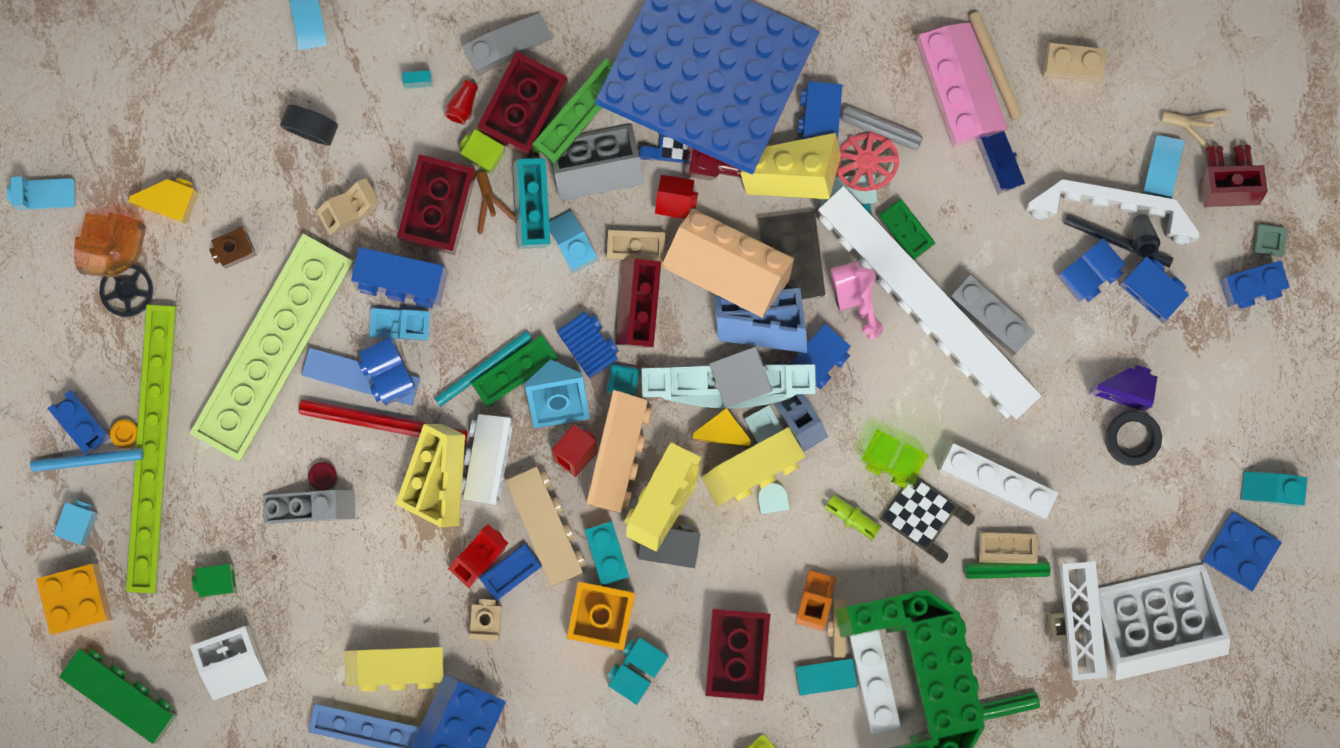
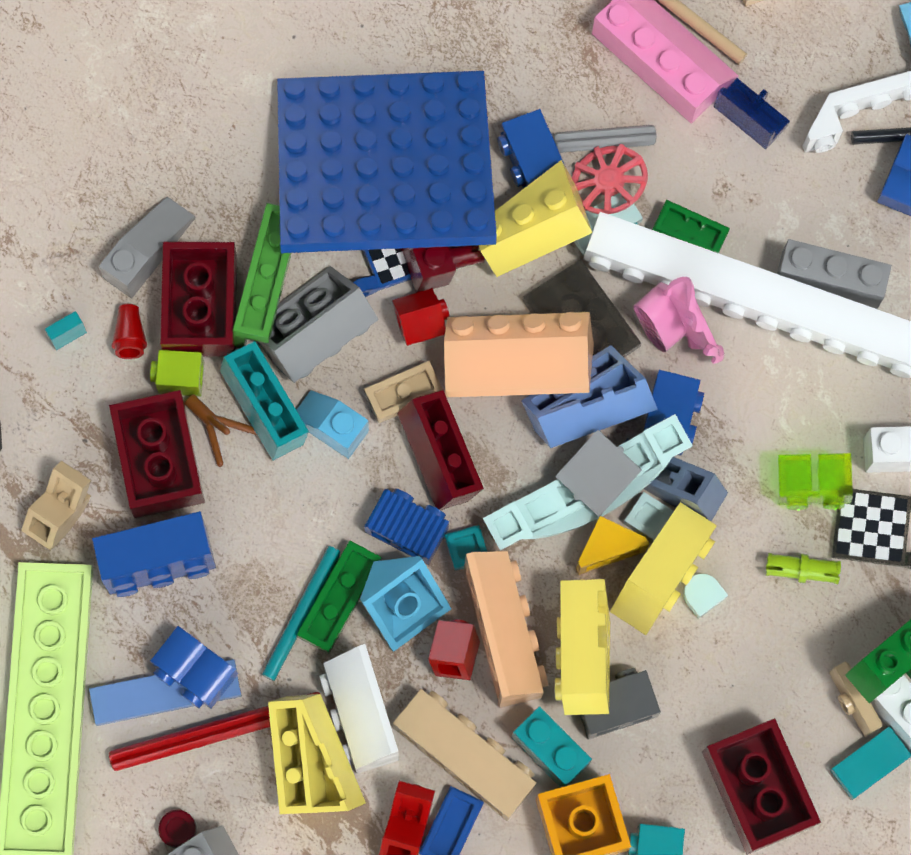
camera: 30 degrees left, 10 degrees down
medium azure slope [368,308,430,341] -> none
orange brick [795,570,837,631] -> none

